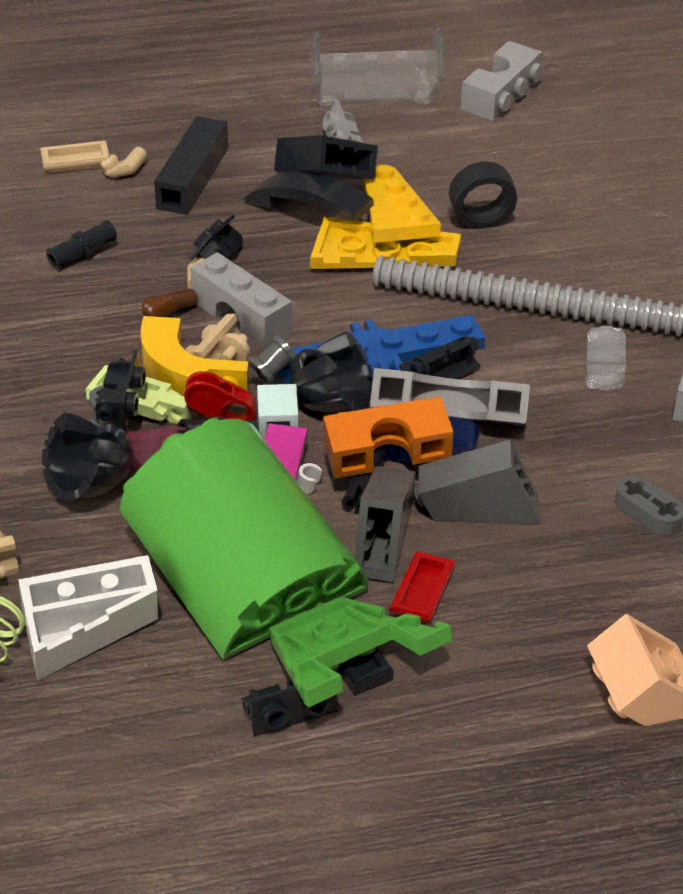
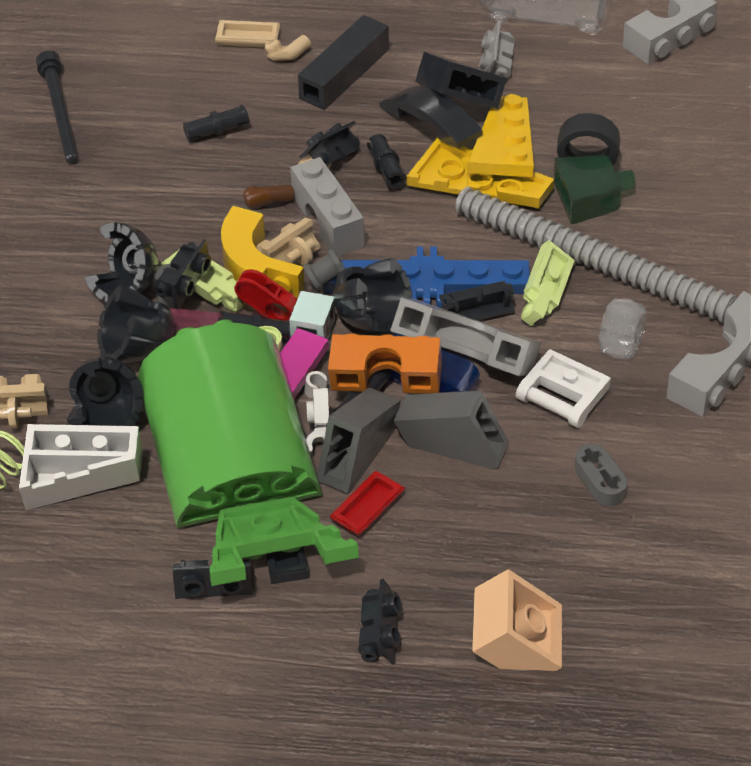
camera: 20 degrees right, 5 degrees up
none -> black hair [67,357,144,426]
none -> black hair [85,222,159,302]
none -> white plate [306,388,329,456]
none -> black hinge [358,578,402,664]
none -> black pin [367,134,407,189]
none -> white plate [515,349,611,428]
none -> yellowish green hinge [521,240,575,326]
none -> clear green torso [554,155,636,224]

